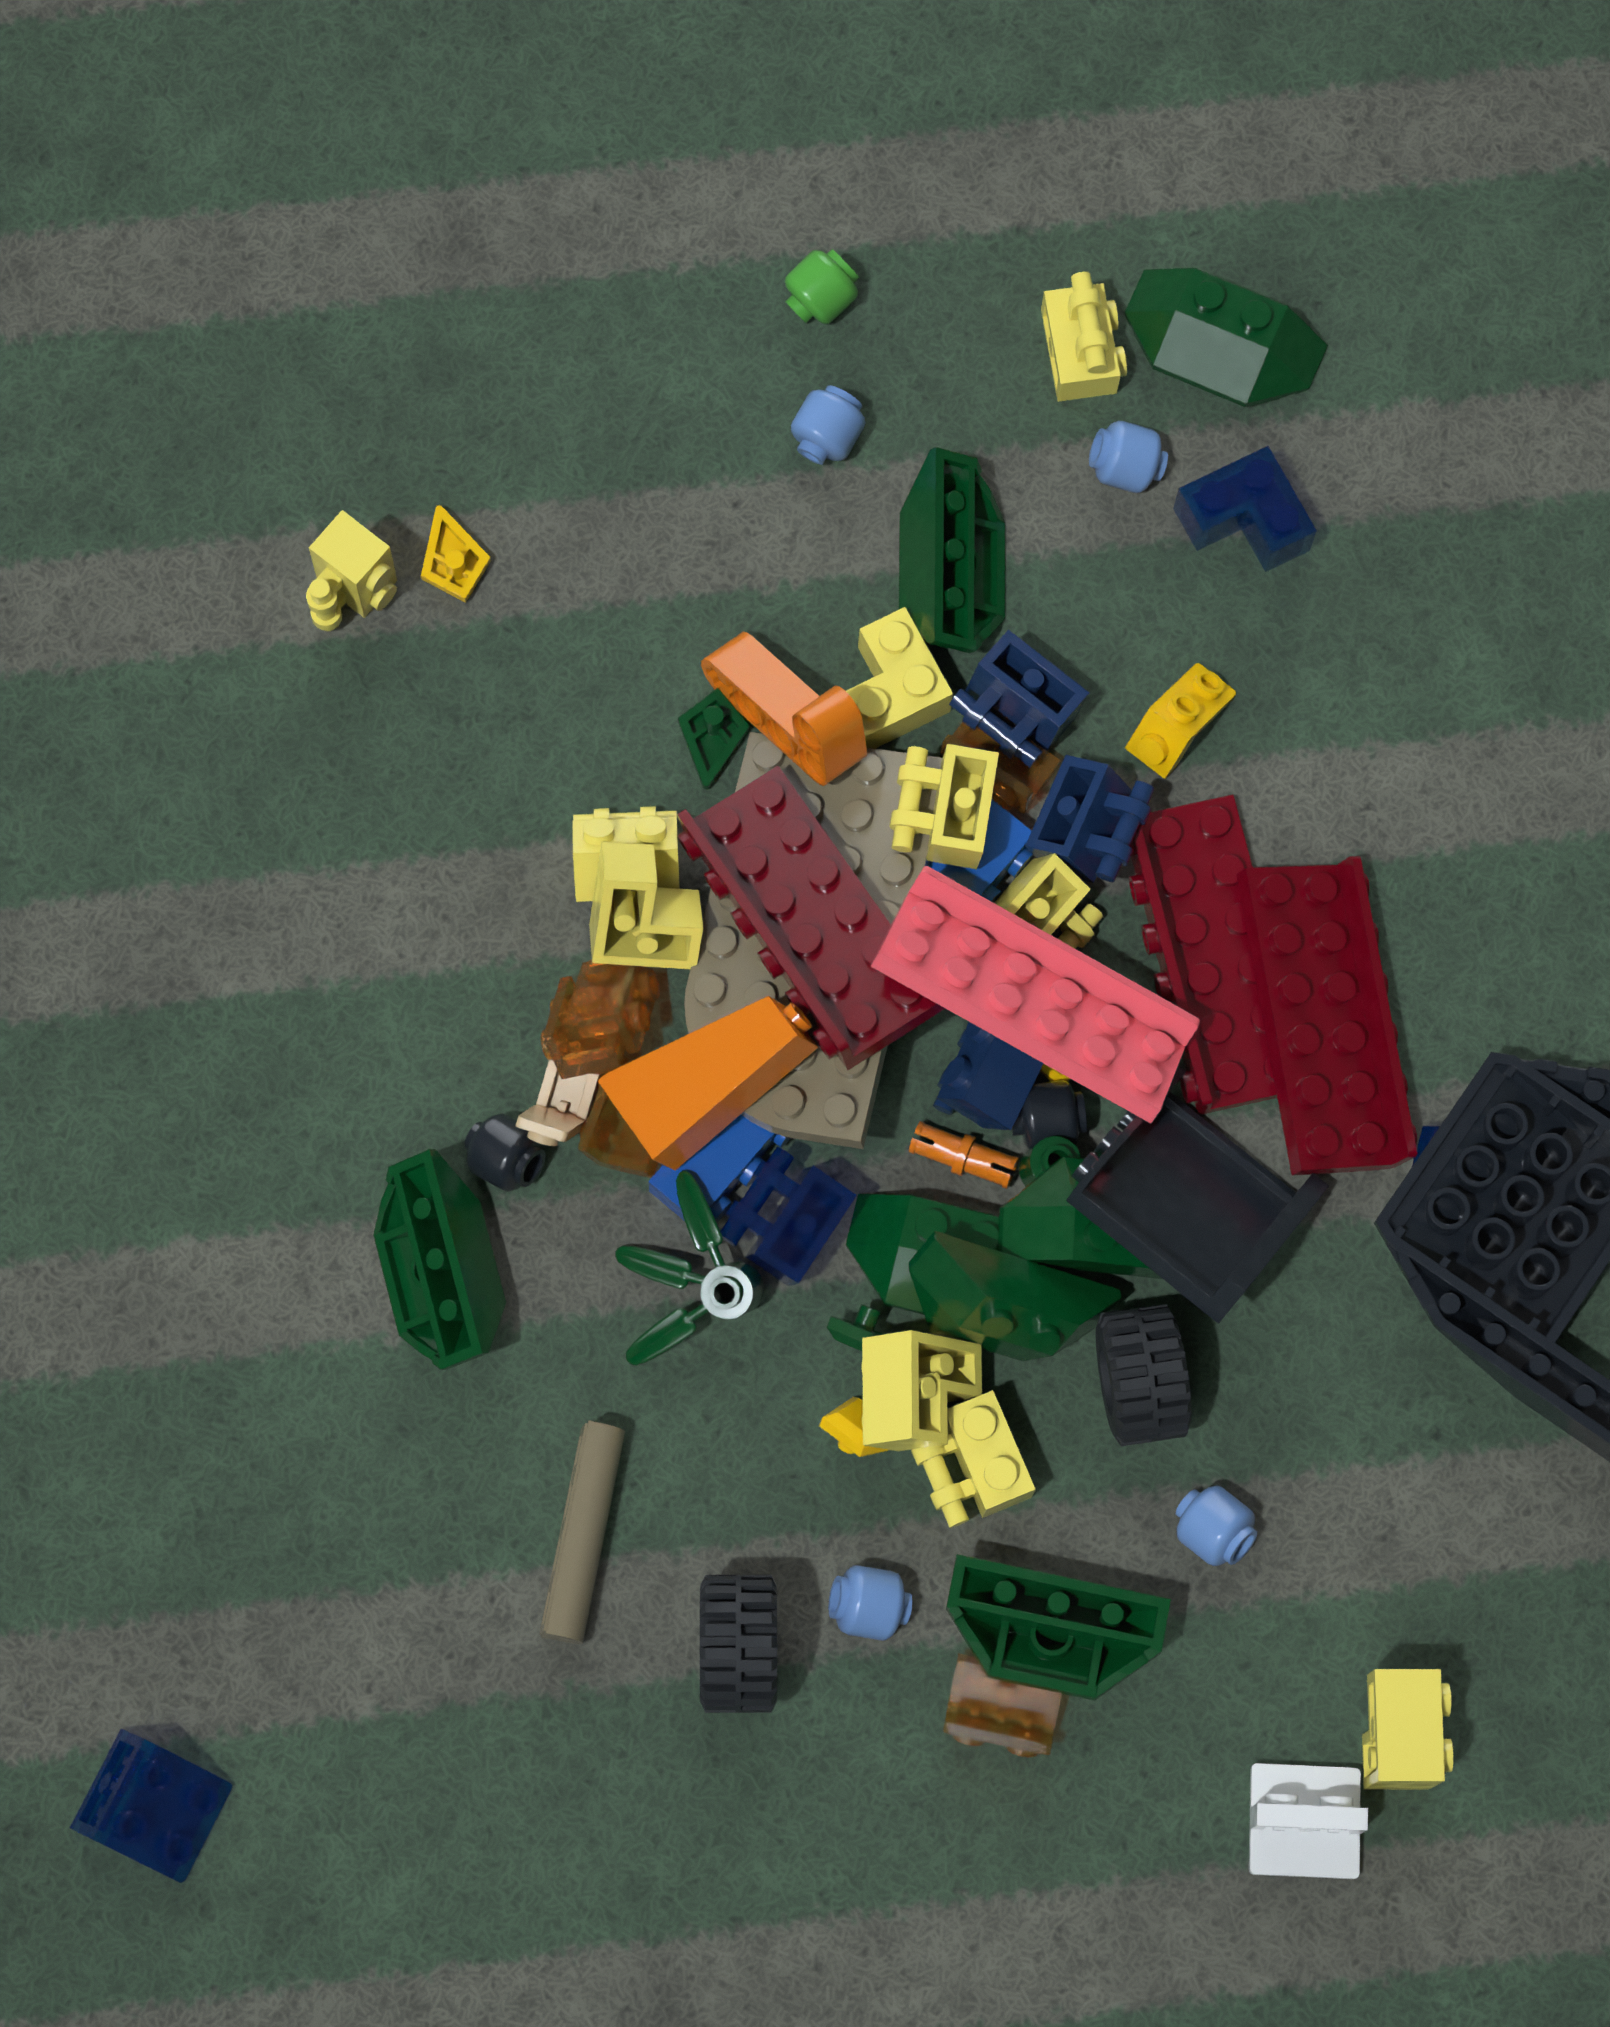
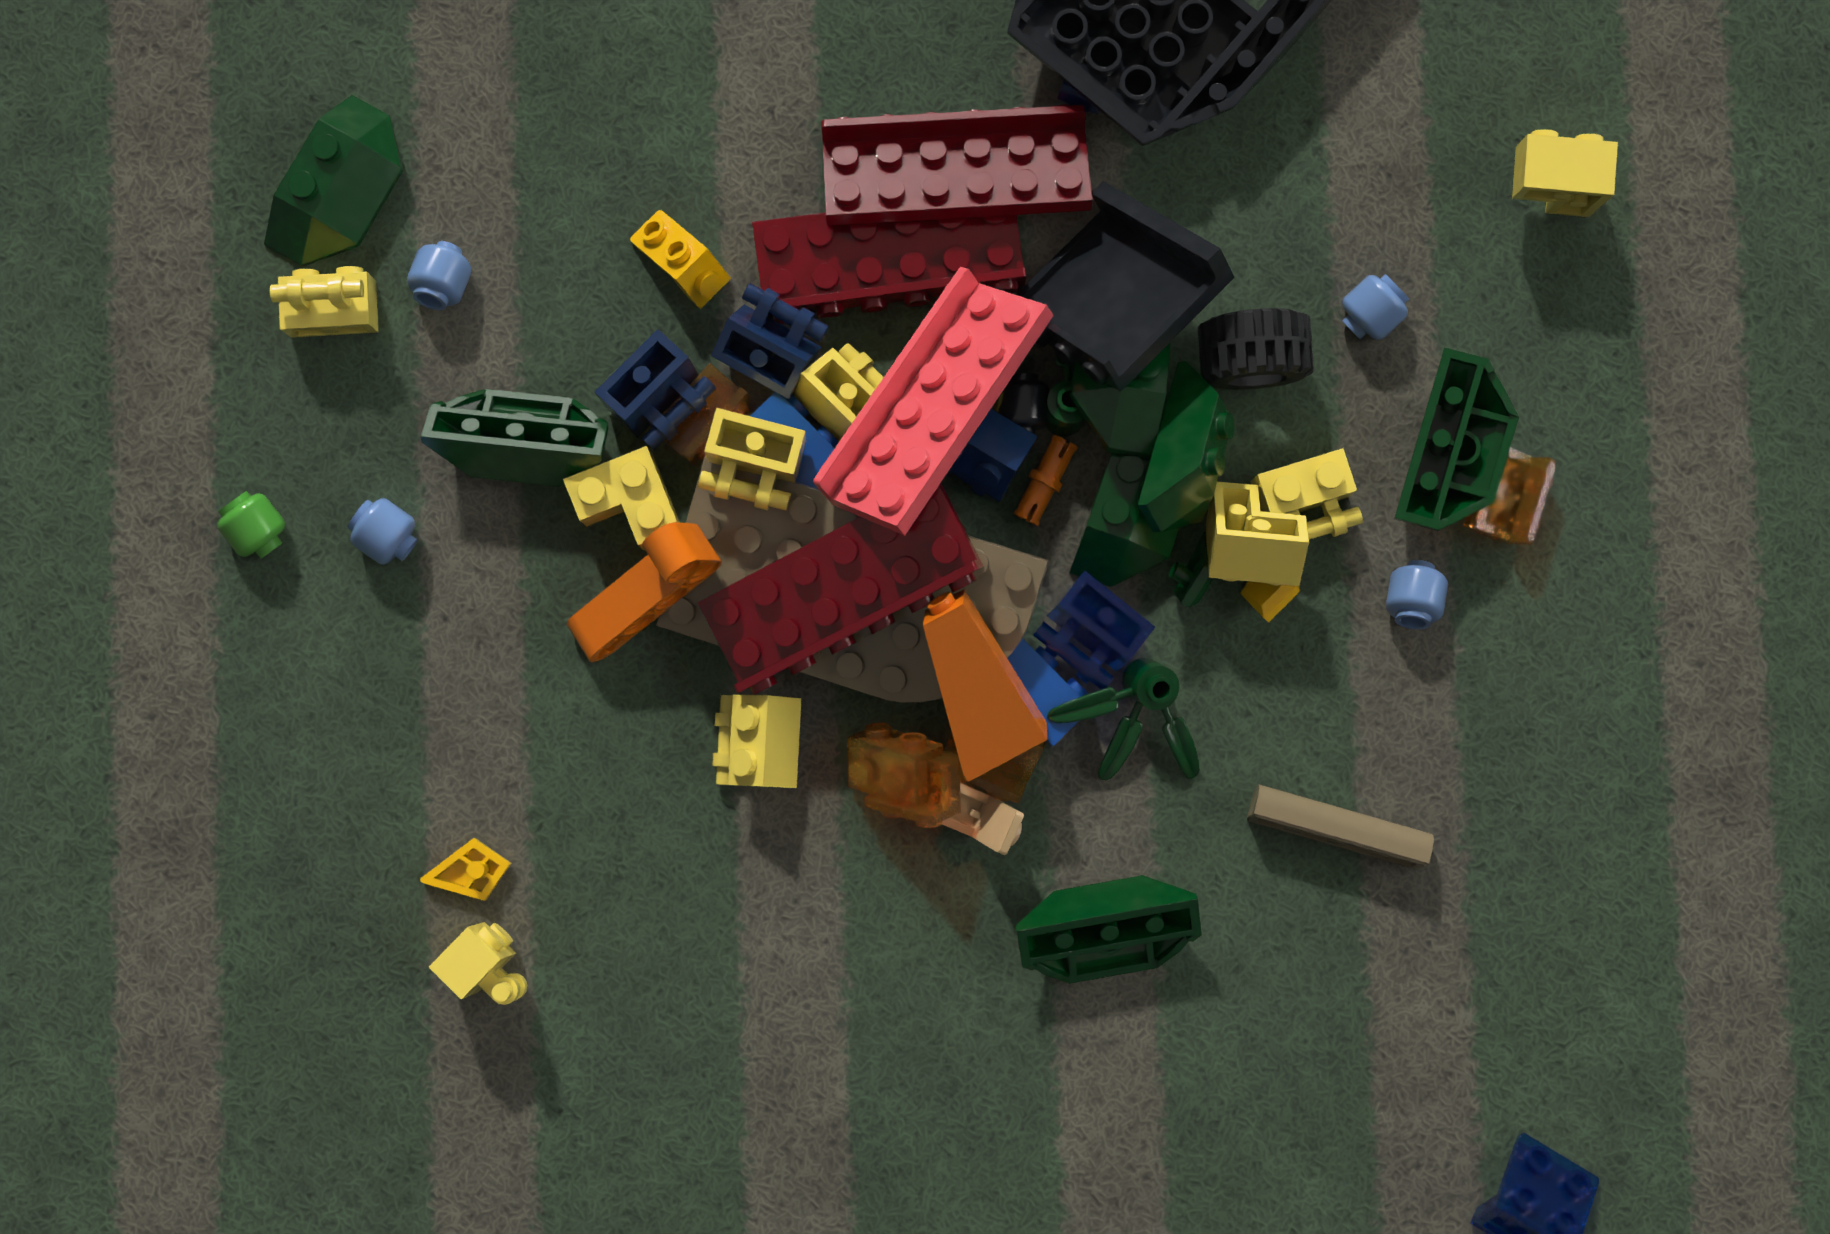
camera: 80 degrees left, 10 degrees up
black head [465,1113,546,1192] -> none
light yellow brick [589,841,703,969] -> none
dark green piece [678,688,750,790] -> none
black tyre [700,1574,777,1713] -> none
clear blue brick [1173,446,1317,572] -> none
white bracket [1249,1763,1368,1879] -> none

